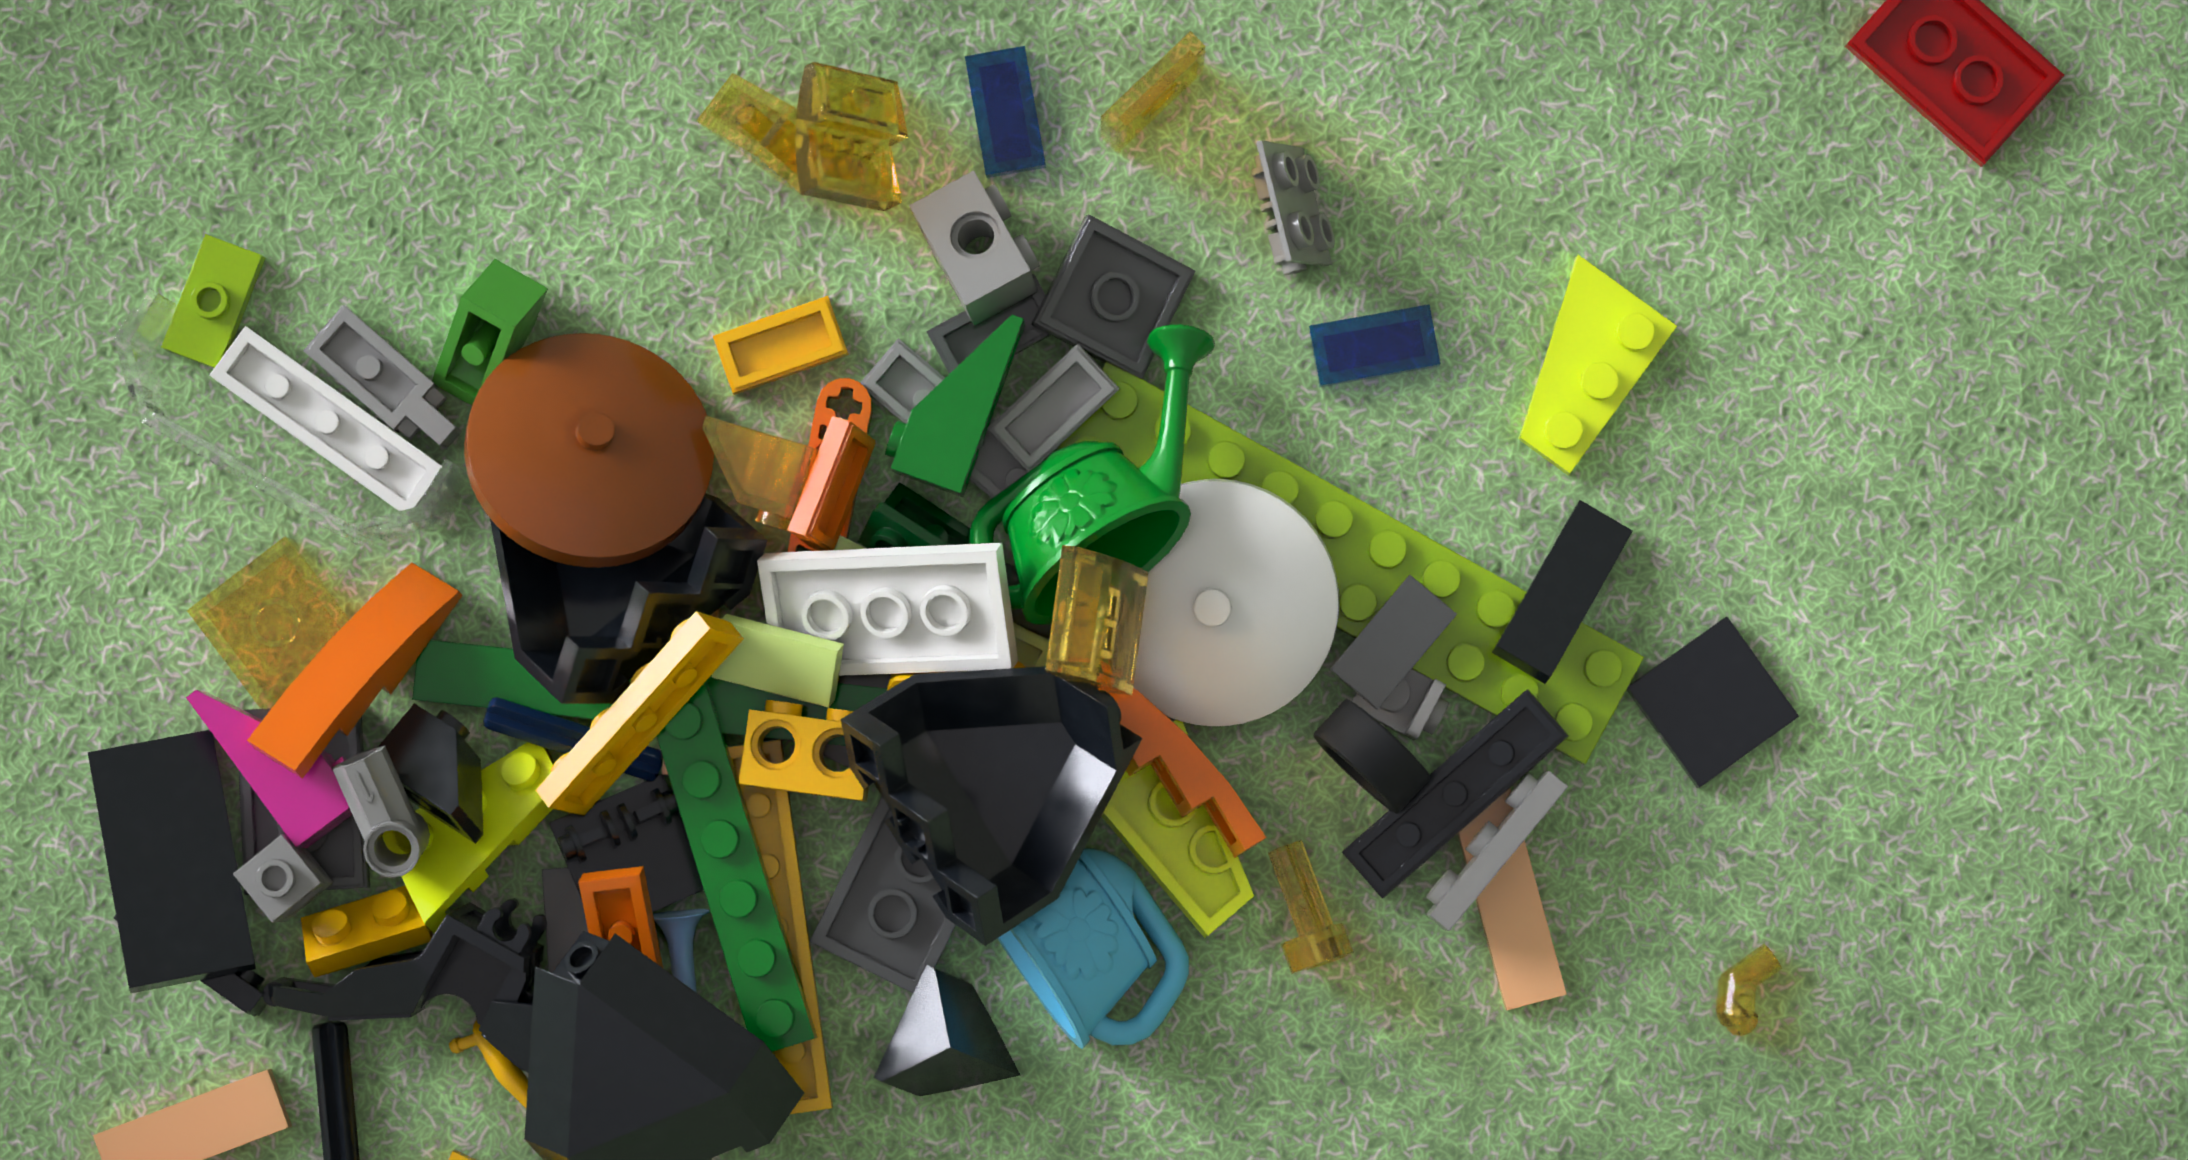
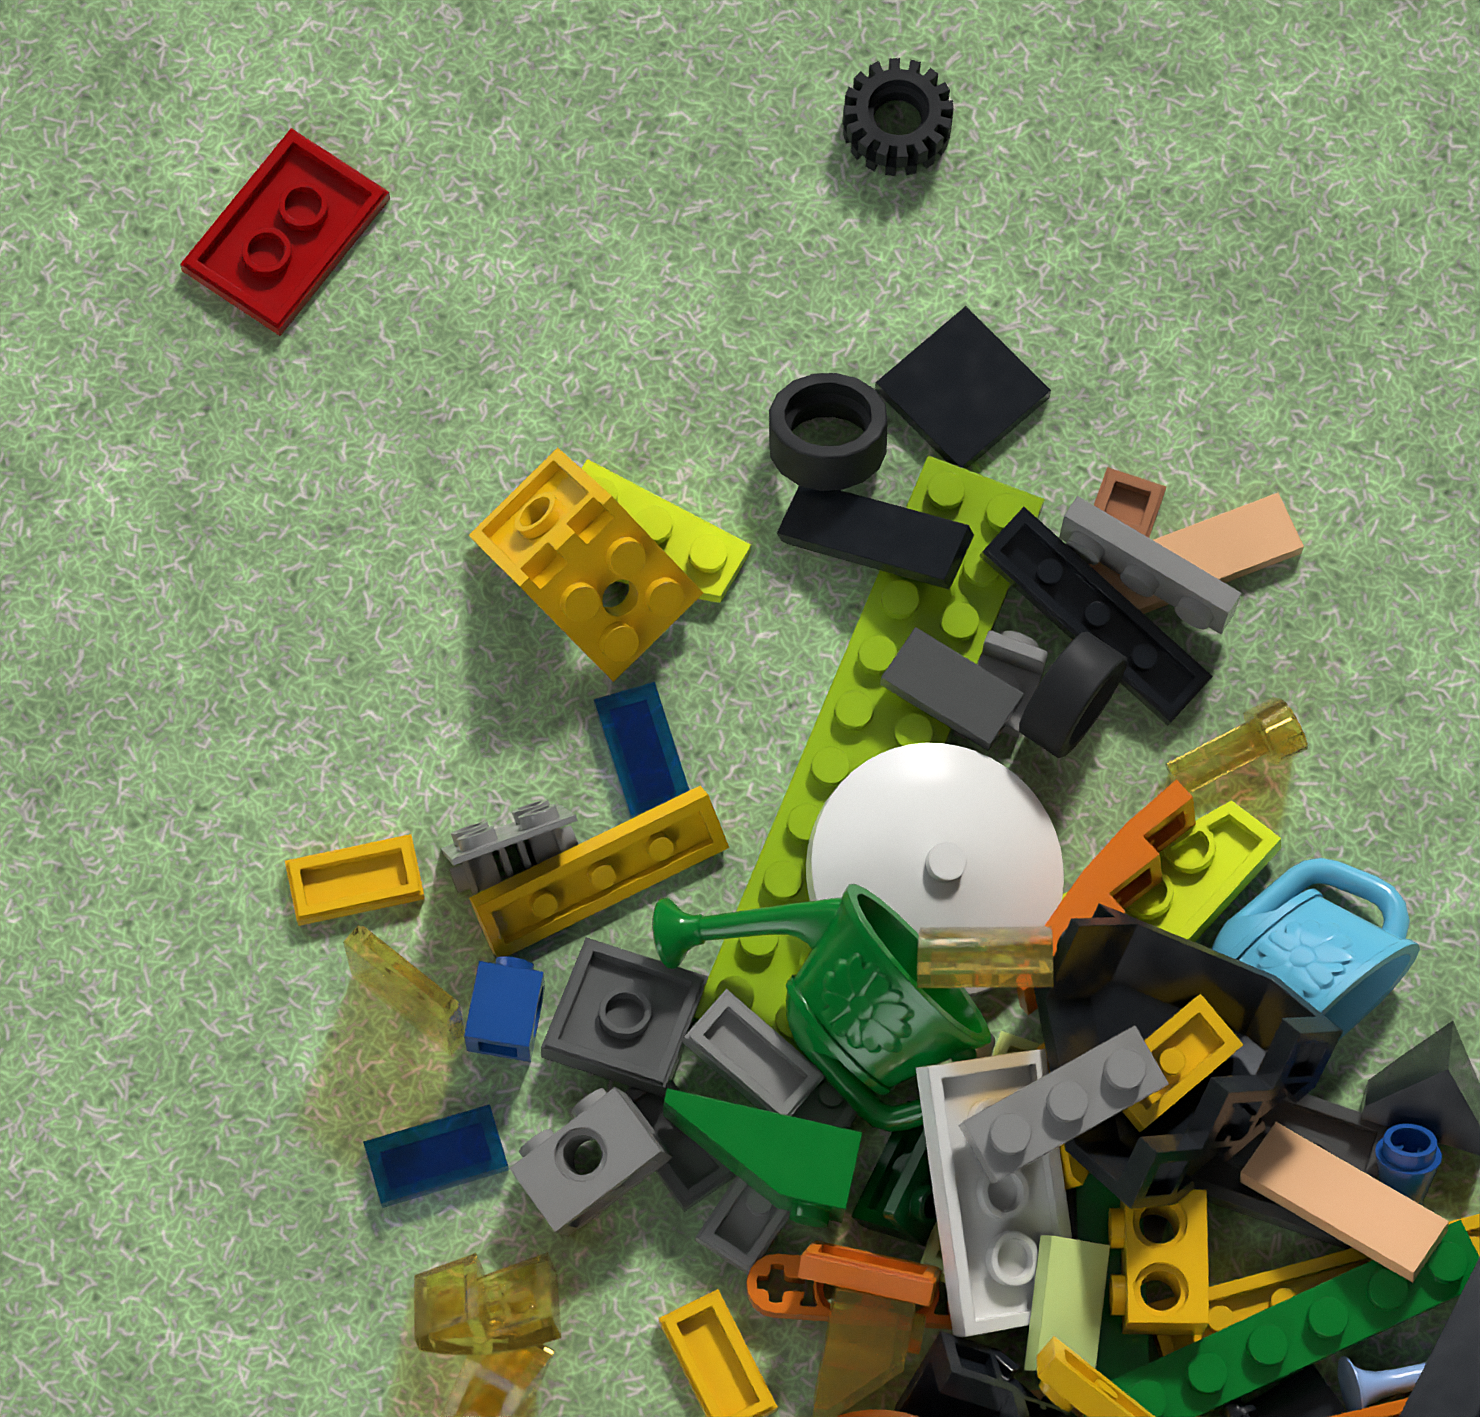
camera: 100 degrees left, 15 degrees down
clear yellow arm [1715,944,1782,1036] -> none
none -> yellow tile [285,834,425,926]
none -> blue brick [464,956,545,1062]
none -> yellow bracket [468,447,704,682]
none -> yellow plate [469,786,729,958]
none -> black tyre [769,373,888,491]
none -> black tyre [842,58,954,176]
none -> light grey plate [959,1026,1169,1184]
none -> nougat tile [1094,467,1166,538]
none -> yellow plate [1122,994,1243,1132]
none -> light nougat tile [1240,1122,1449,1283]
none -> blue cone [1375,1124,1442,1205]

